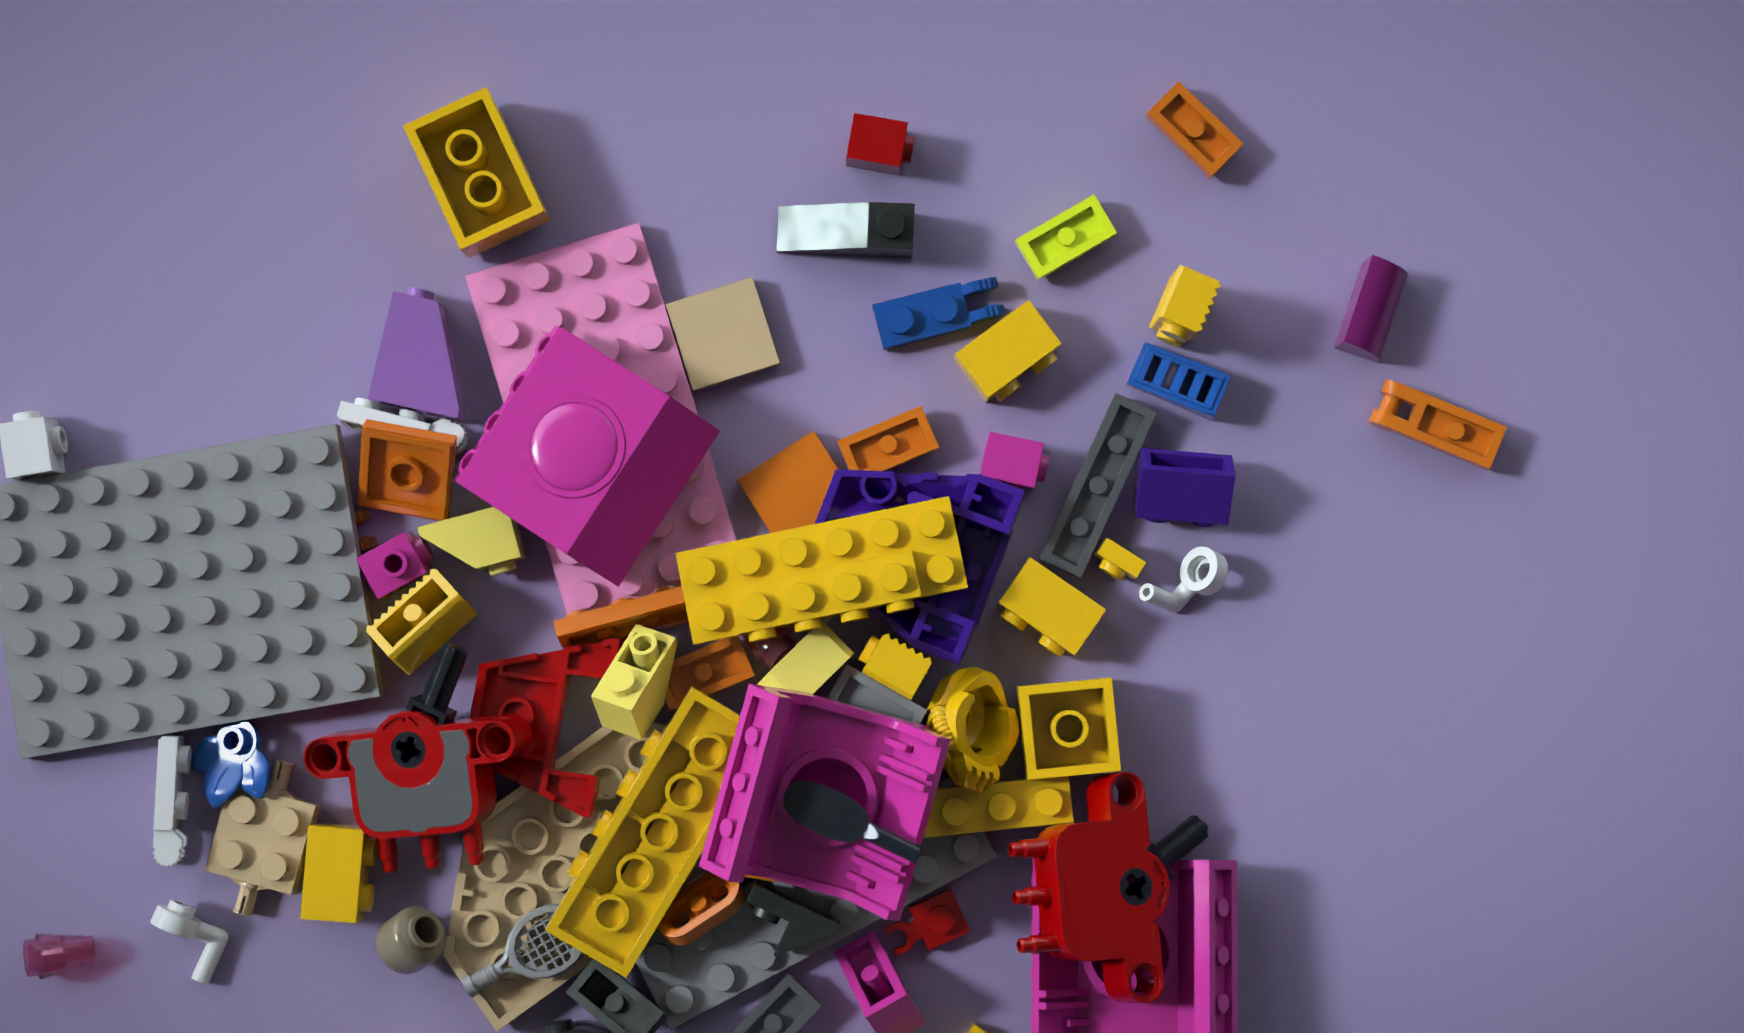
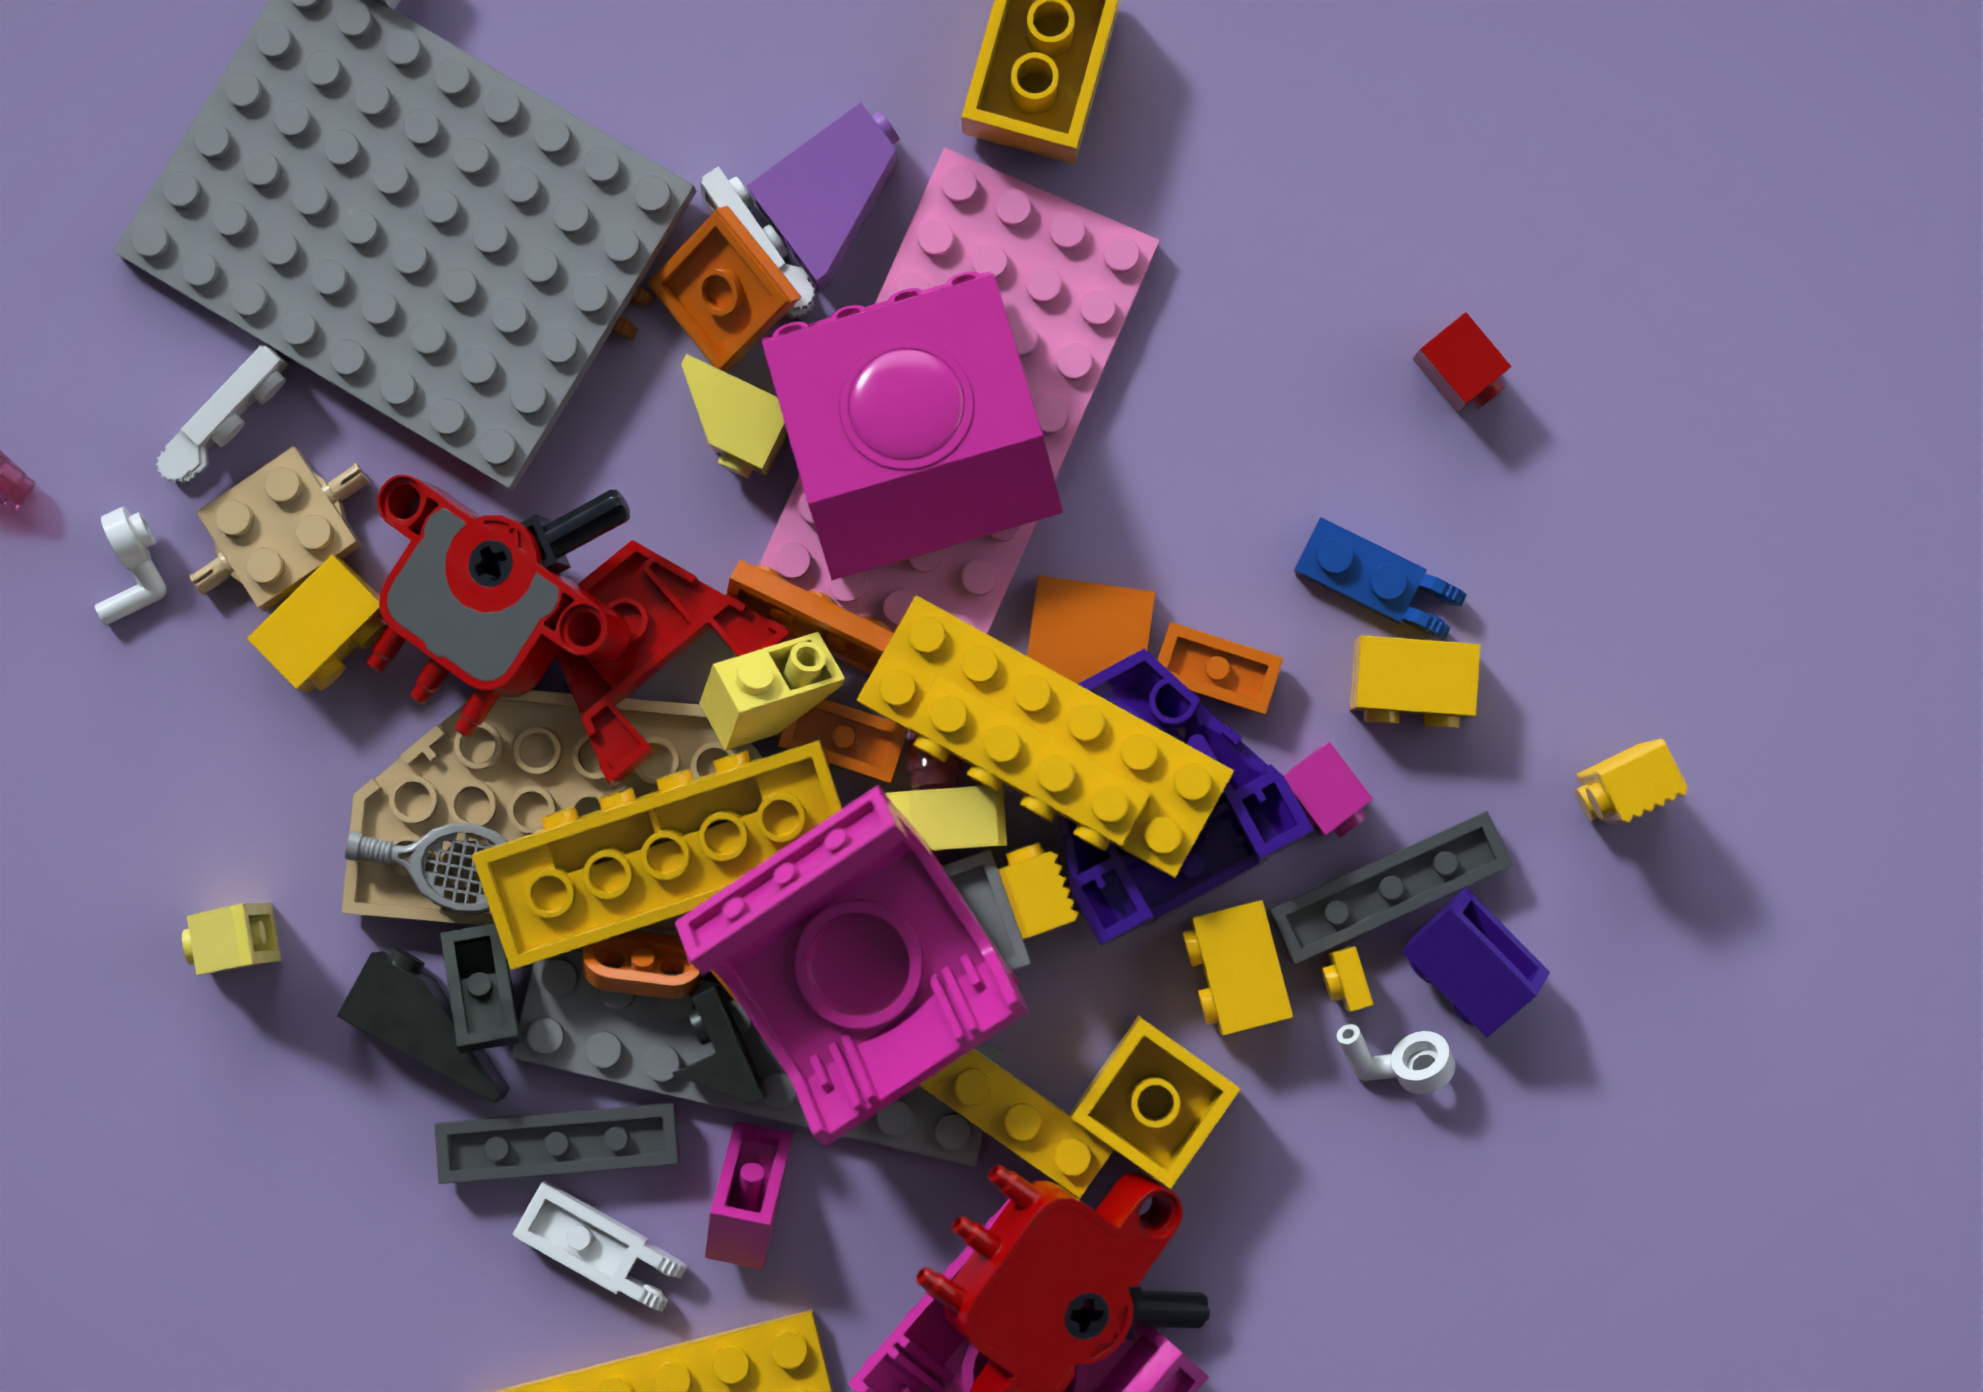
camera: 50 degrees right, 0 degrees up
blue plate [191,720,271,808] -> none
dark pink brick [356,531,435,599] -> none
yellow brick [366,569,478,676] -> none
dark tan head [376,906,446,974] -> none
tan tile [666,277,780,392] -> none
slope [776,202,915,258] -> none
black piece [783,780,923,864] -> none
red plate [883,888,970,957] -> none
yellow helmet [926,667,1019,793] -> none
neon yellow plate [1015,194,1117,281] -> none
blue slope [1127,342,1231,420] -> none
orange plate [1145,81,1244,179] -> none
magenta brick [1334,255,1408,363] -> none
orange plate [1368,379,1507,470] -> none

